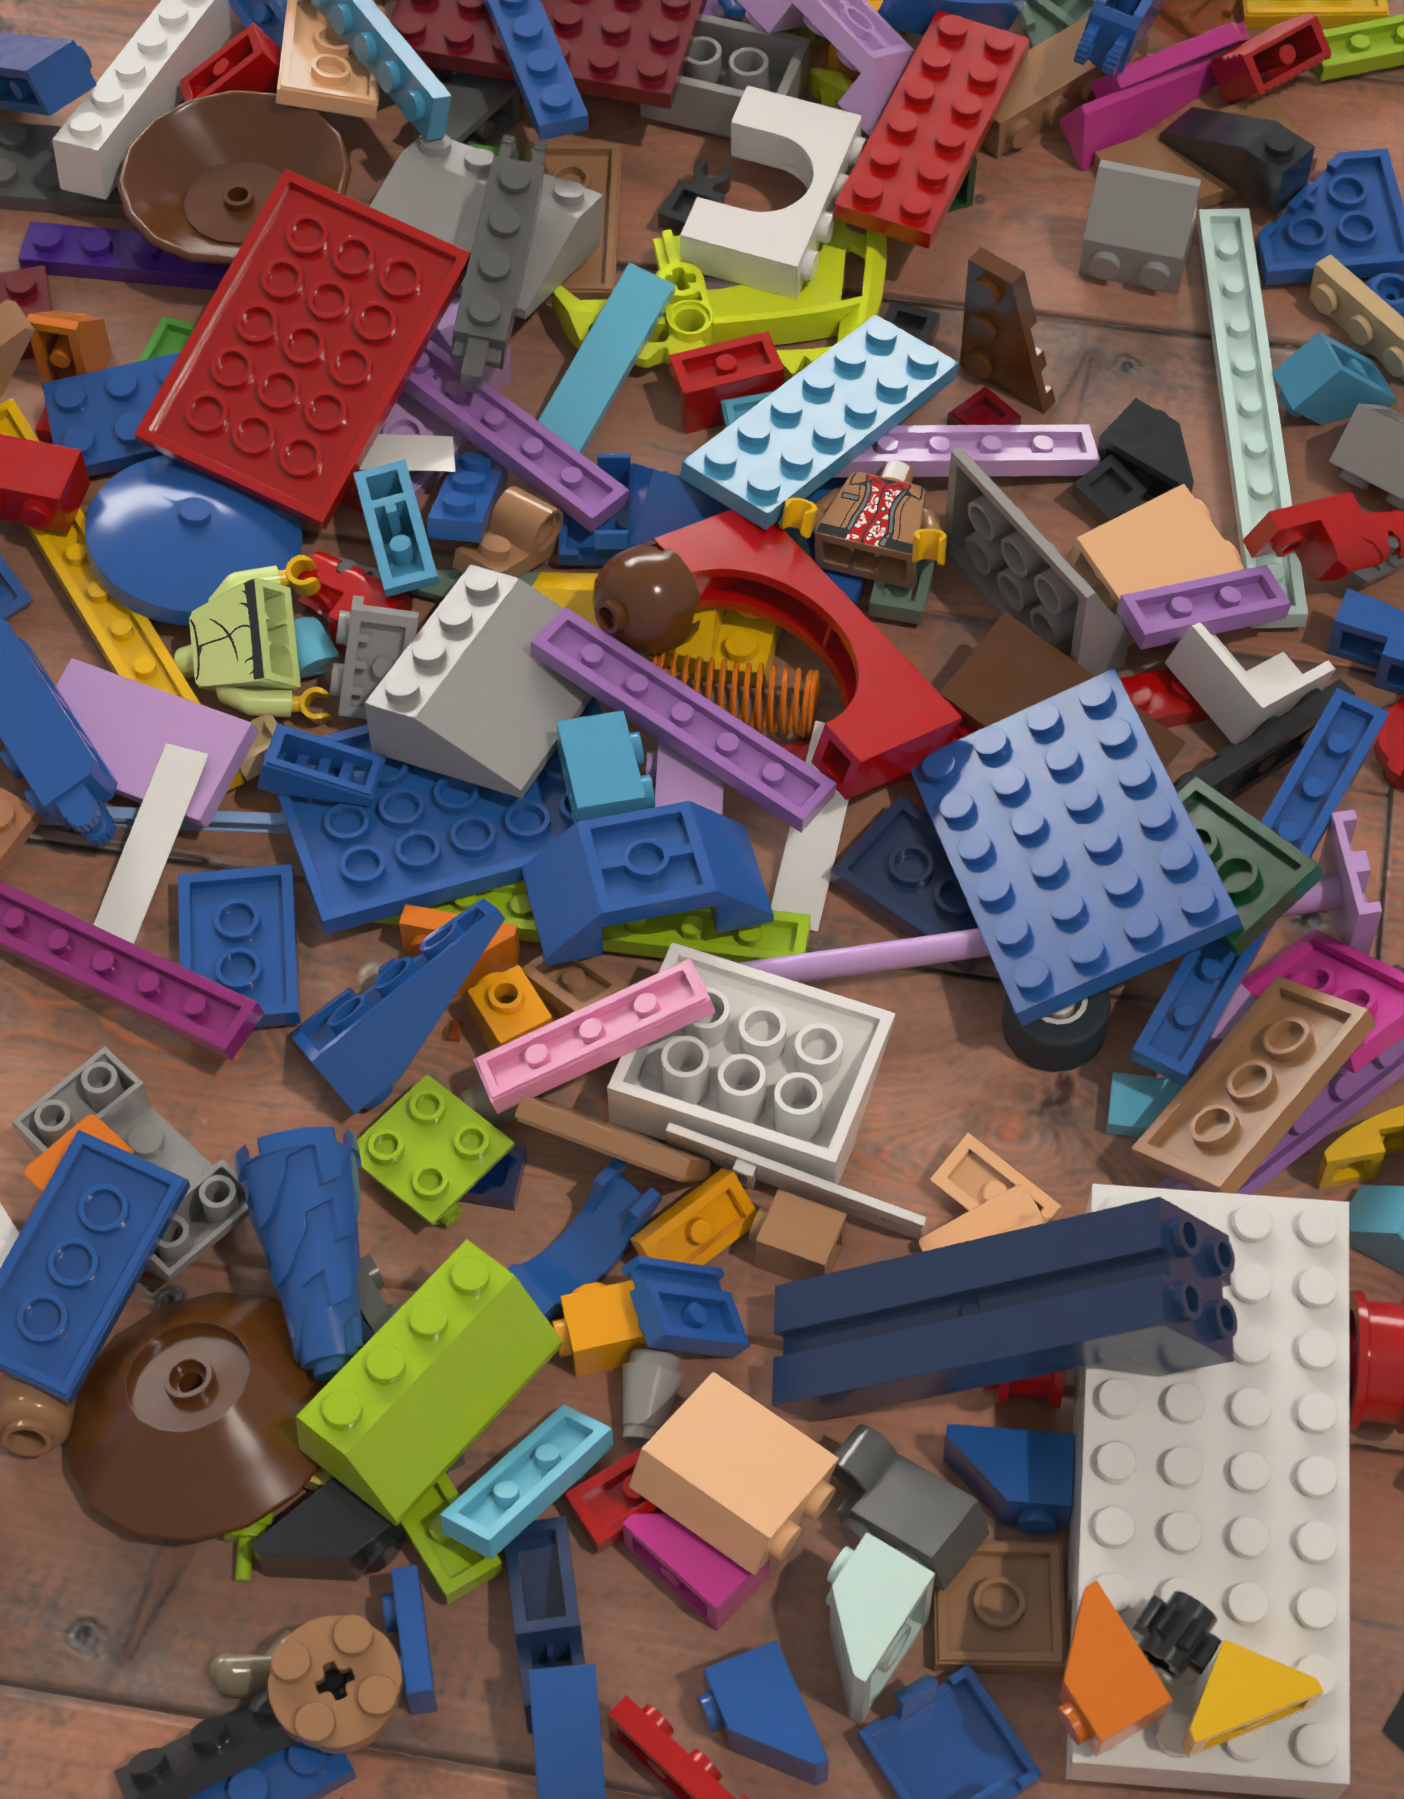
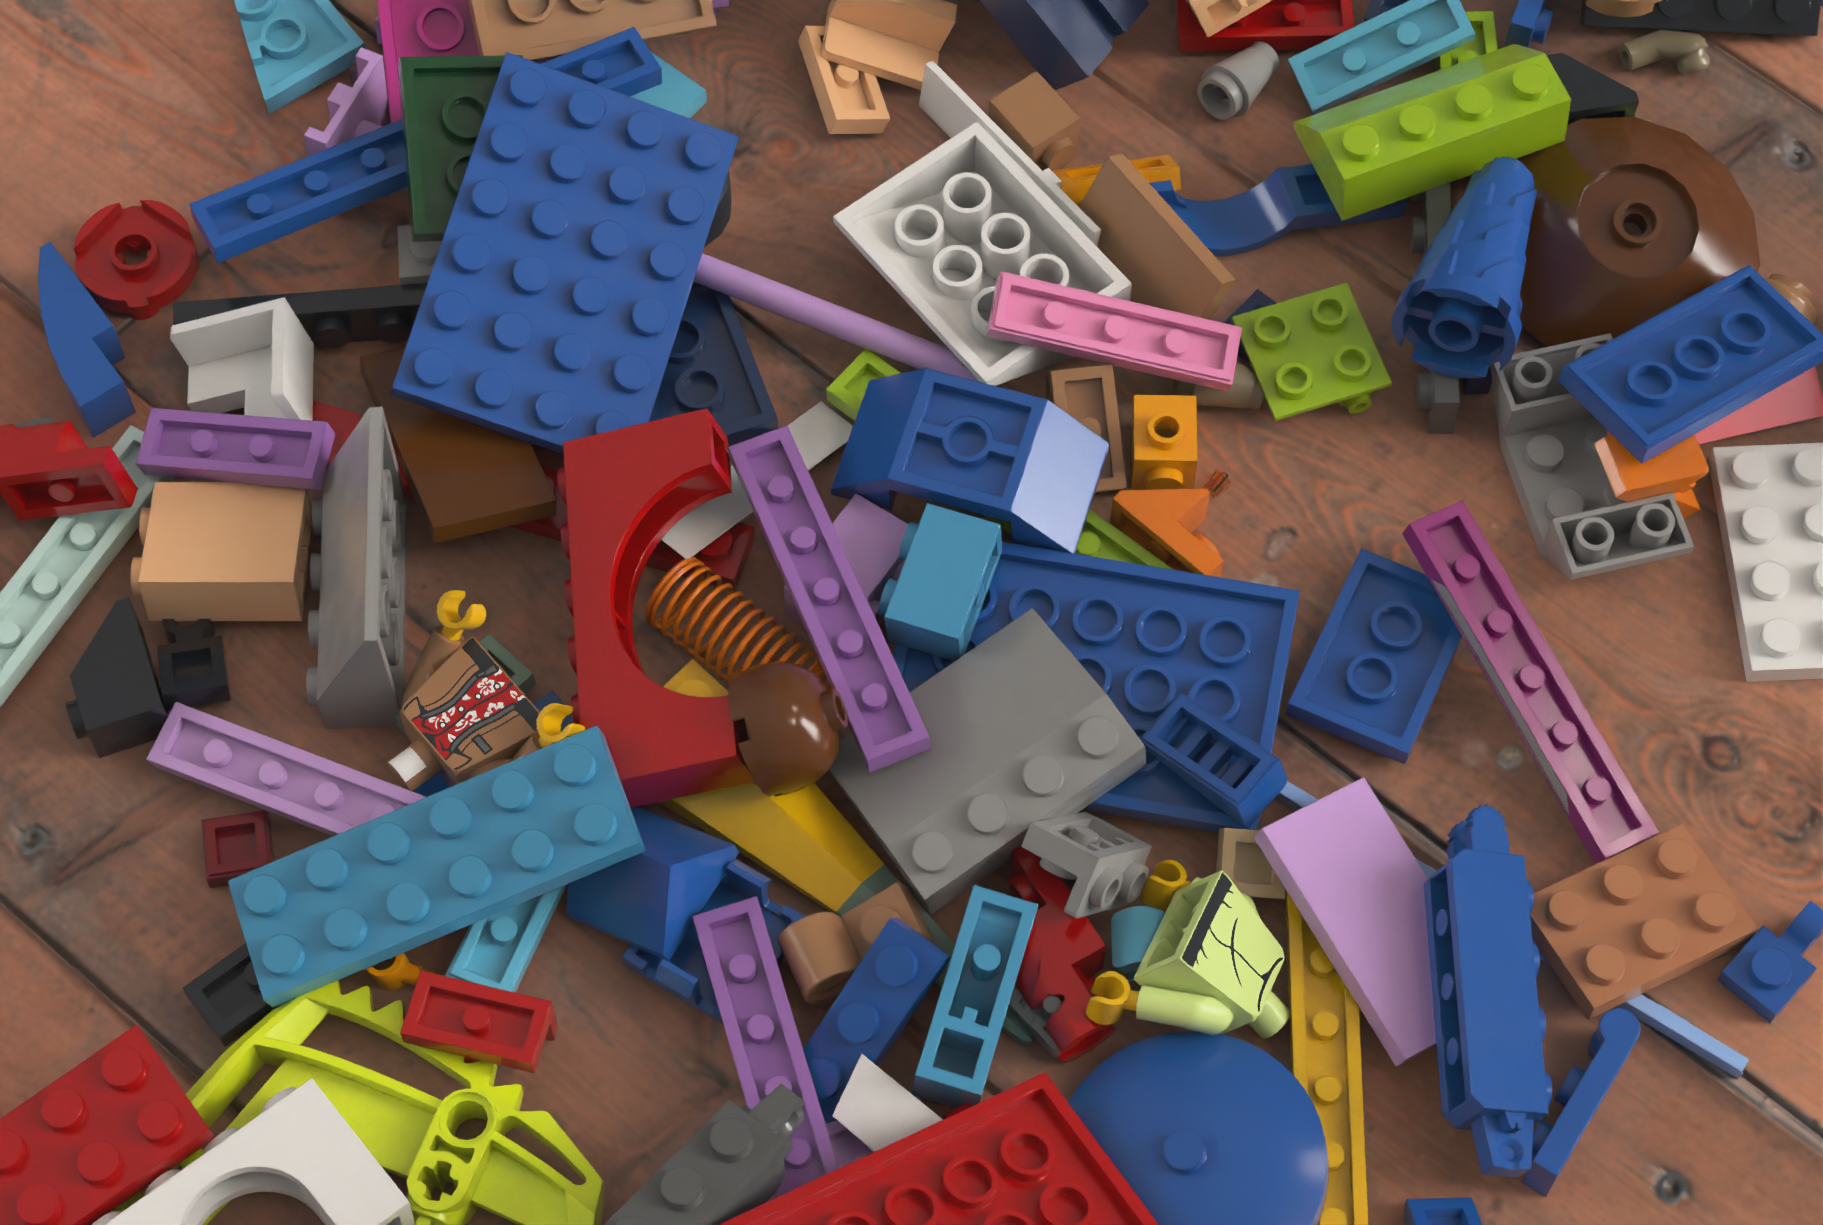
camera: 150 degrees left, 5 degrees up
white sticker [93,743,209,944] -> none
blue wedge [289,898,505,1114] -> none
medium azure tile [538,262,676,455] -> none
light orange brick [552,1280,648,1377] -> none
blue plate [621,1255,750,1358] -> none
reddish brown wing [960,247,1056,414] -> none

